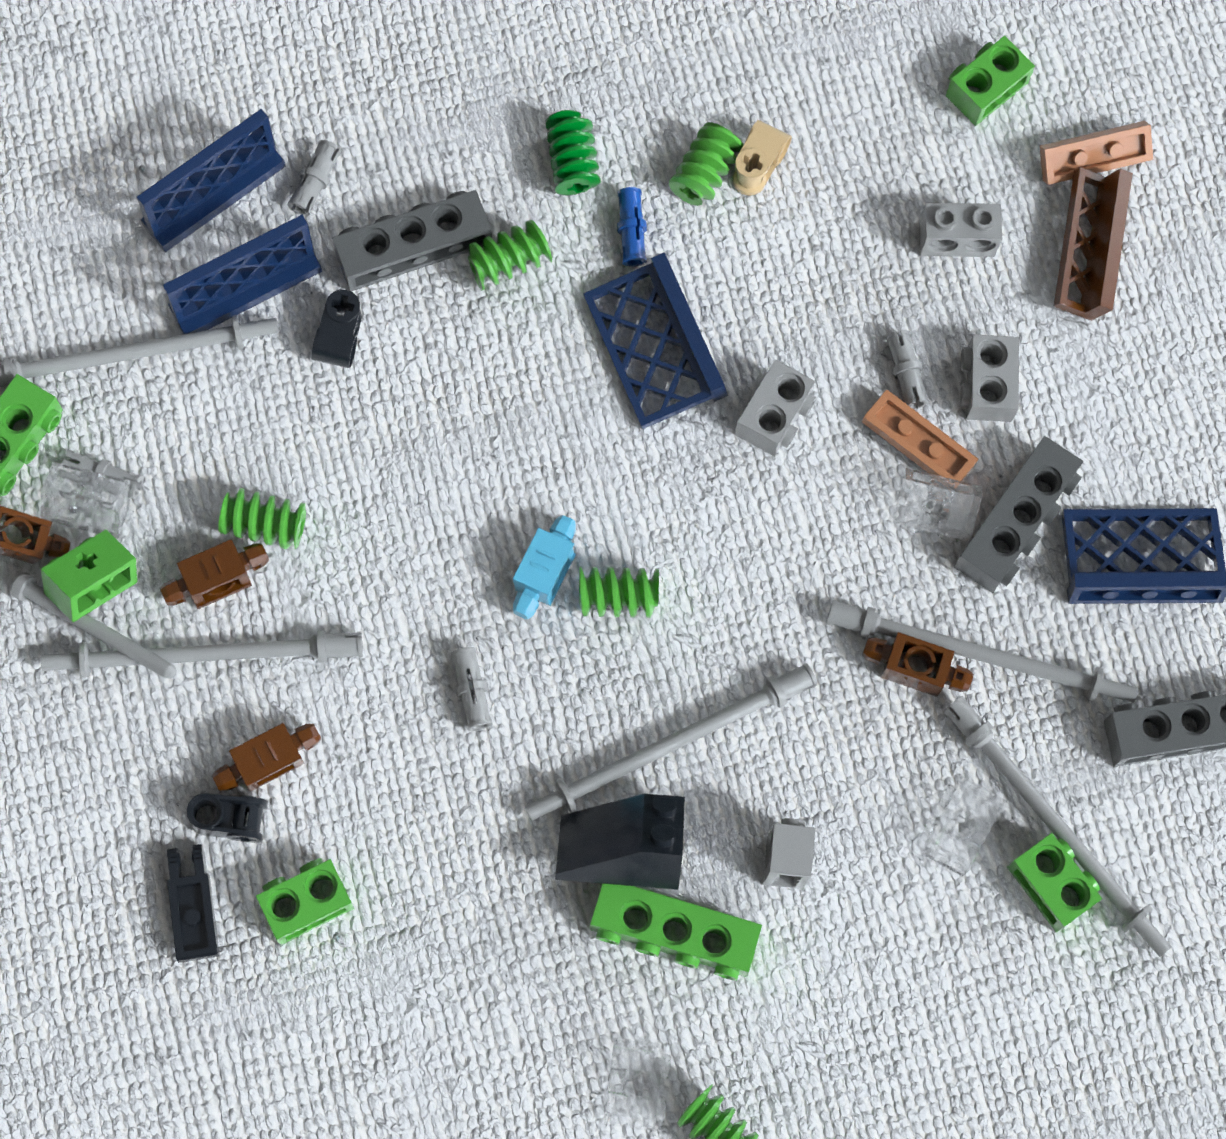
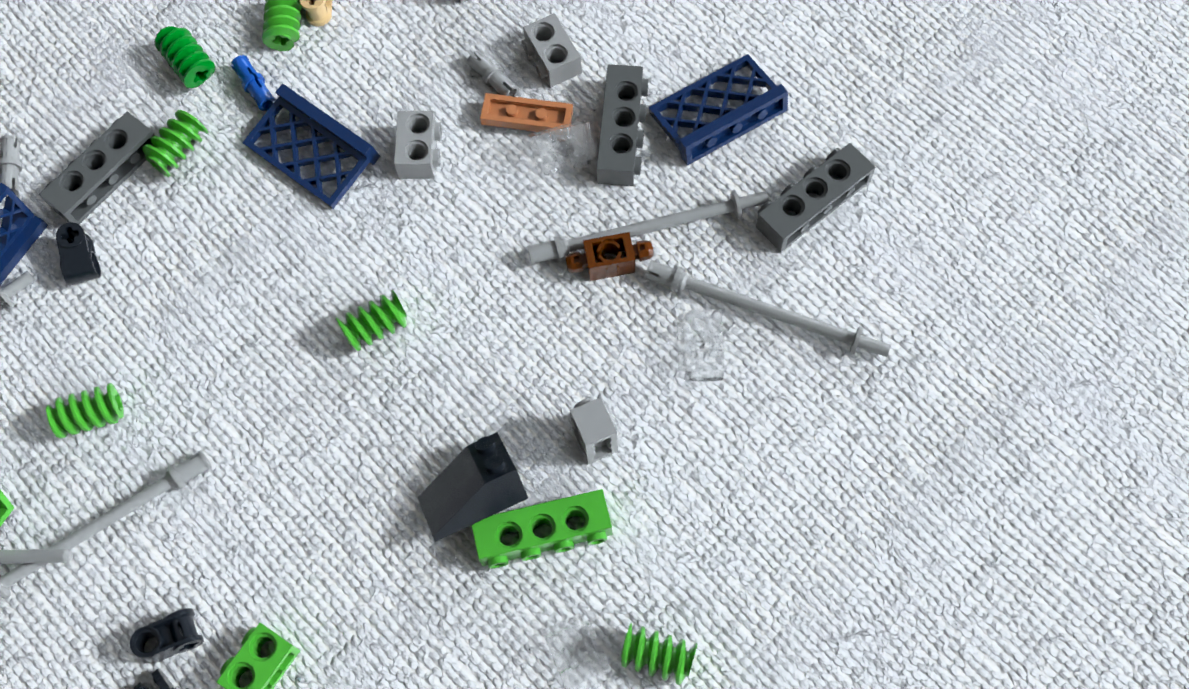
camera: 20 degrees left, 5 degrees down
reddish brown piece [160,539,269,609] -> none
reddish brown piece [212,723,321,792] -> none
light grey pin [451,647,493,731] -> none
medium azure piece [513,515,576,620] -> none
light grey bar [525,663,817,821] -> none
bright green brick [1007,833,1103,933] -> none

